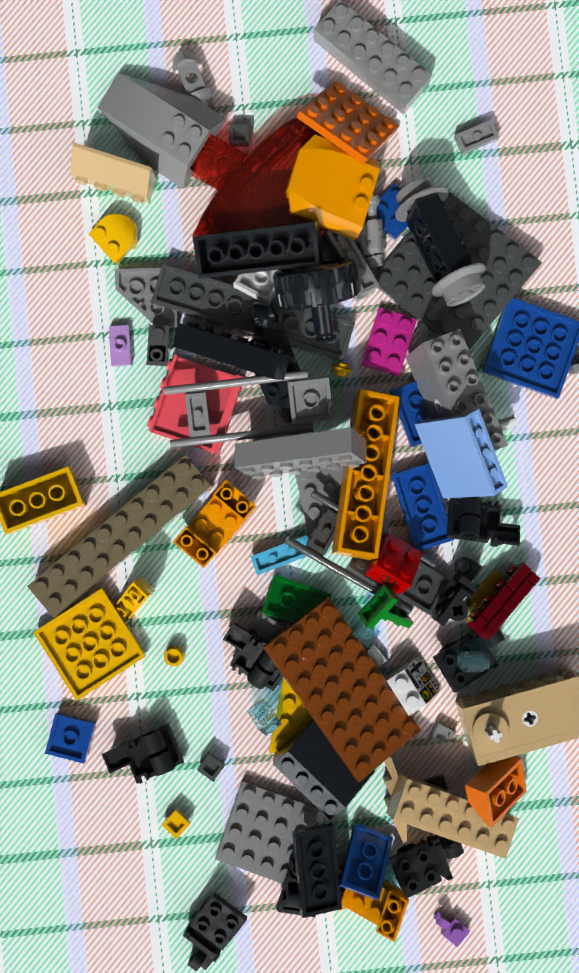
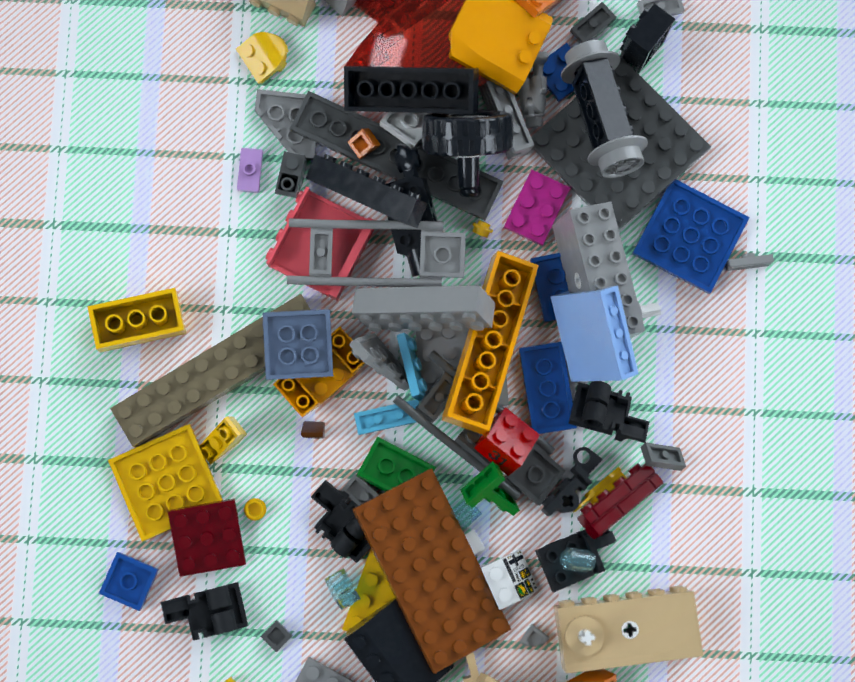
camera: 10 degrees right, 5 degrees down
none -> dark red plate [168,498,246,577]
none -> sand blue plate [263,309,333,380]
none -> reddish brown slope [301,421,325,439]
none -> orange slope [347,128,381,159]
none -> light grey plate [349,333,410,391]
none -> medium azure plate [396,332,427,401]
none -> dark grey plate [570,2,616,43]
none -> black brick [619,3,675,73]
none -> dark grey plate [641,442,686,471]

